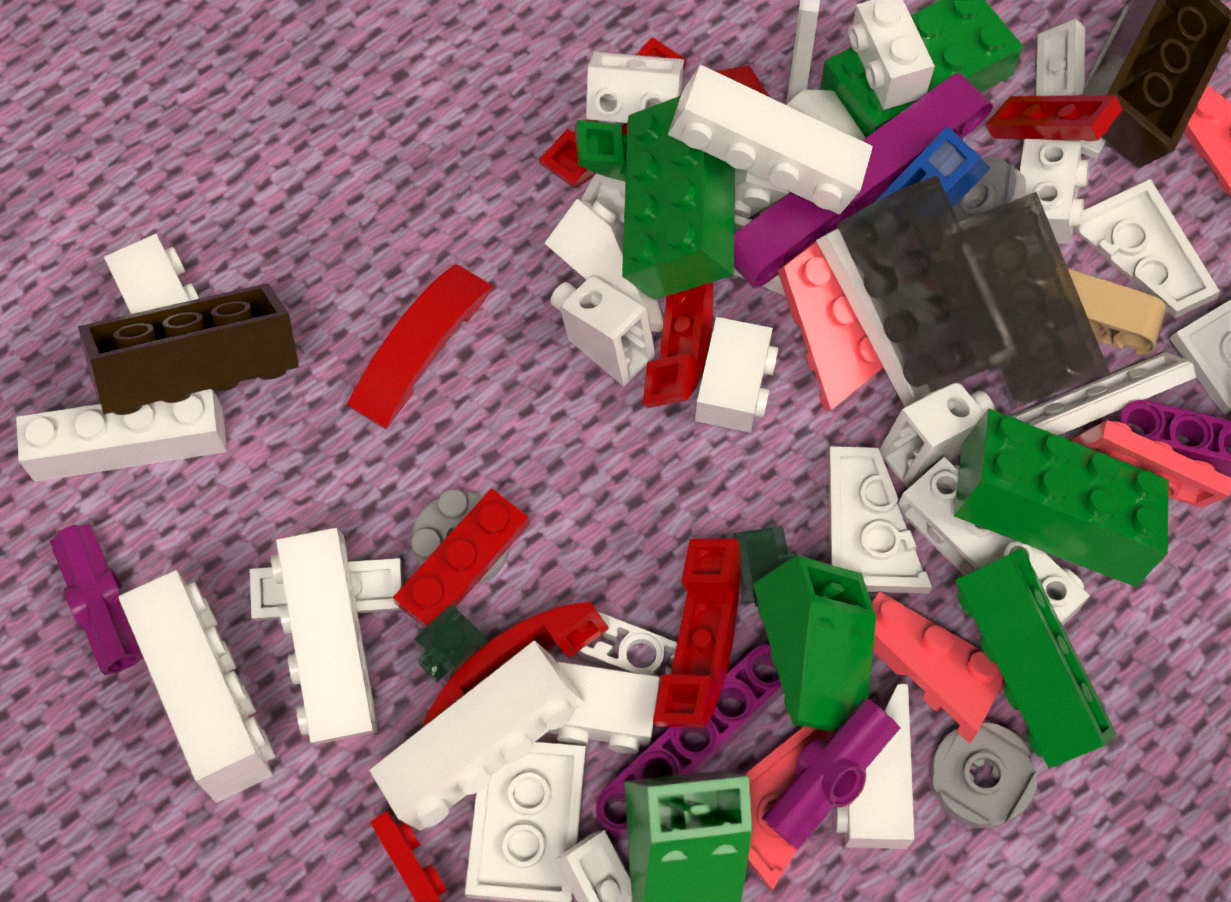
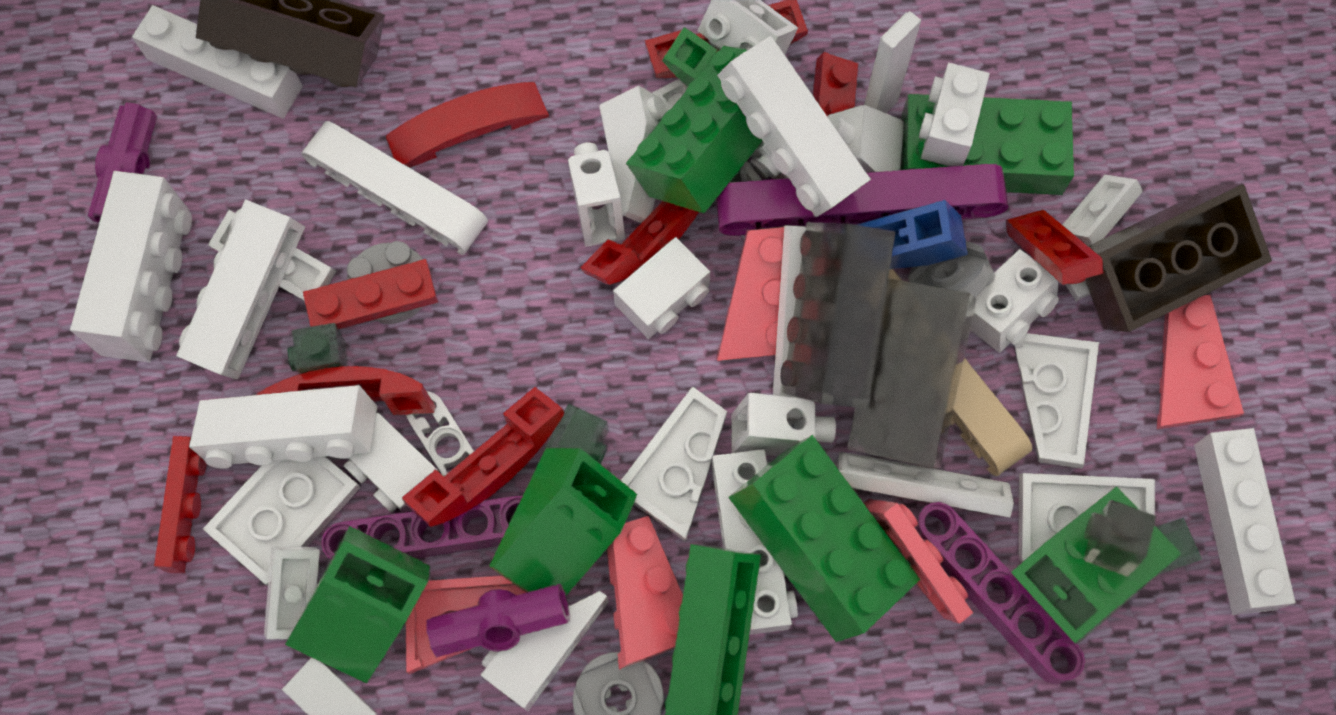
camera: 35 degrees right, 5 degrees up
none -> white beam [301,121,488,255]

